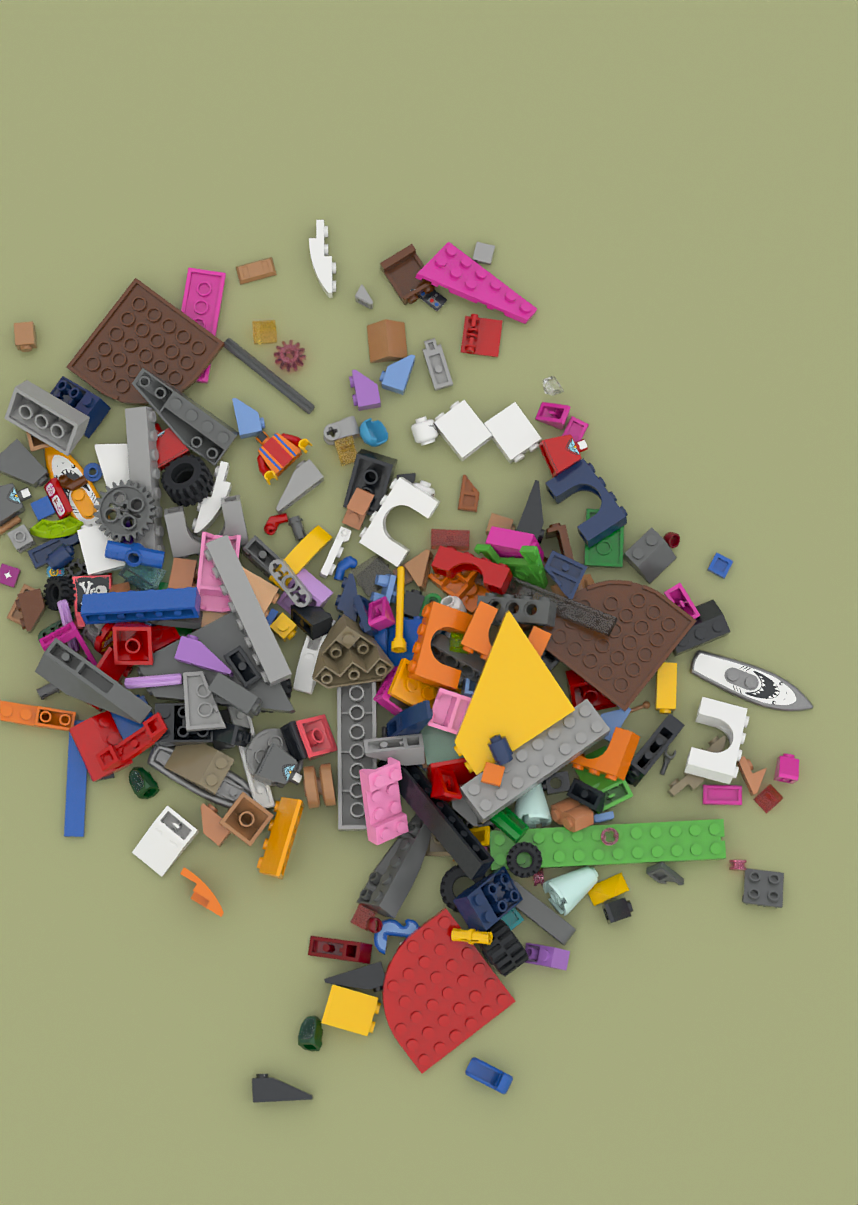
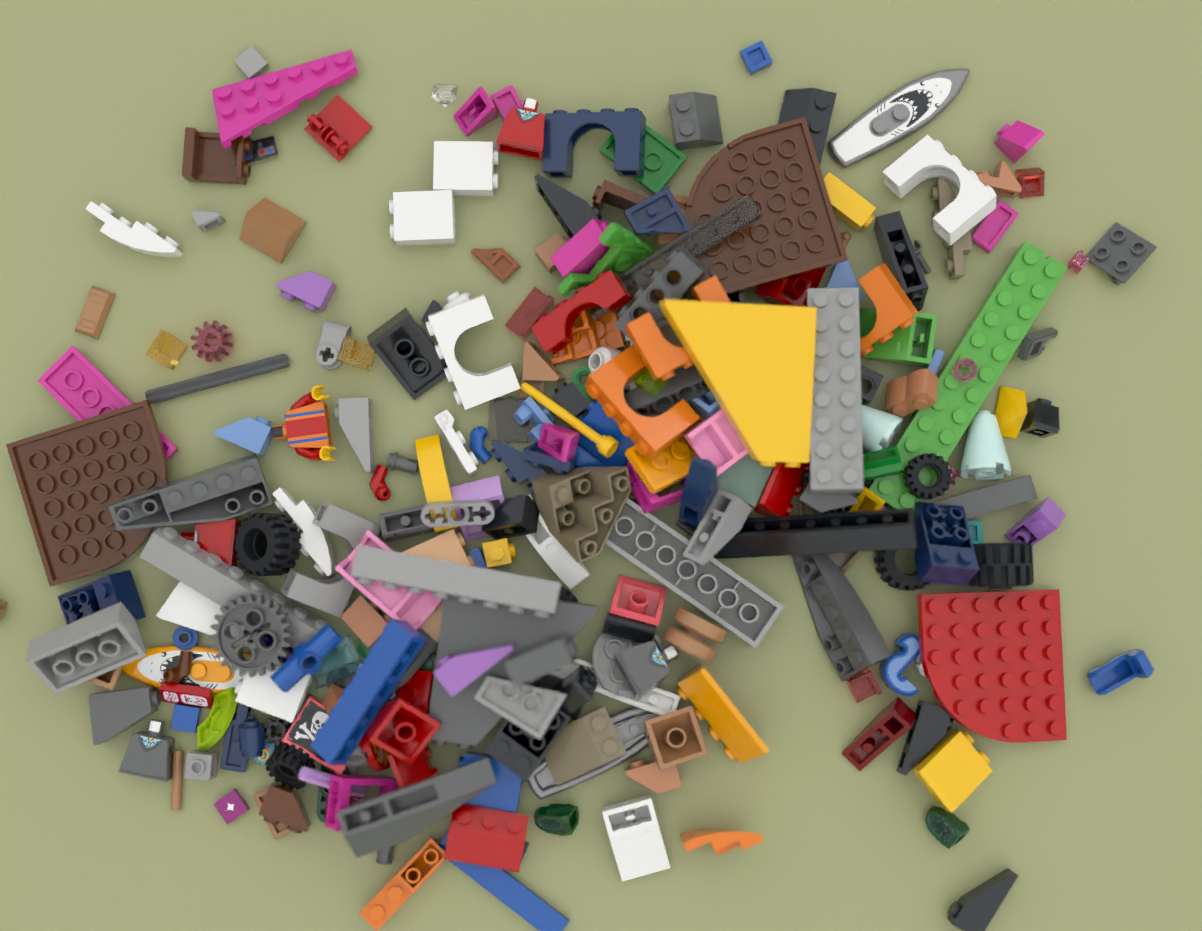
camera: 50 degrees left, 5 degrees up
red slope [95,712,168,772] -> none
lavender axle [124,673,183,689] -> none
black slope [224,645,262,690] -> none
nougat slope [342,487,375,530] -> none
bright pink piece [359,757,409,845] -> none
dark azure hair [360,418,388,447] -> none
dark red hinge [366,917,383,933] -> none
medium blue slope [379,354,415,395] -> none
white head [411,416,438,446] -> none
light grey hinge [422,338,453,391] -> none
red slope [431,767,462,801] -> none
yellow pin [451,928,493,945] -> none
orange tile [481,762,505,787] -> none
dark blue brick [487,734,513,765] -> none
black slope [566,778,605,813] -> none
dark red hinge [663,532,680,548] -> none
dark pink slope [664,583,700,619] -> none

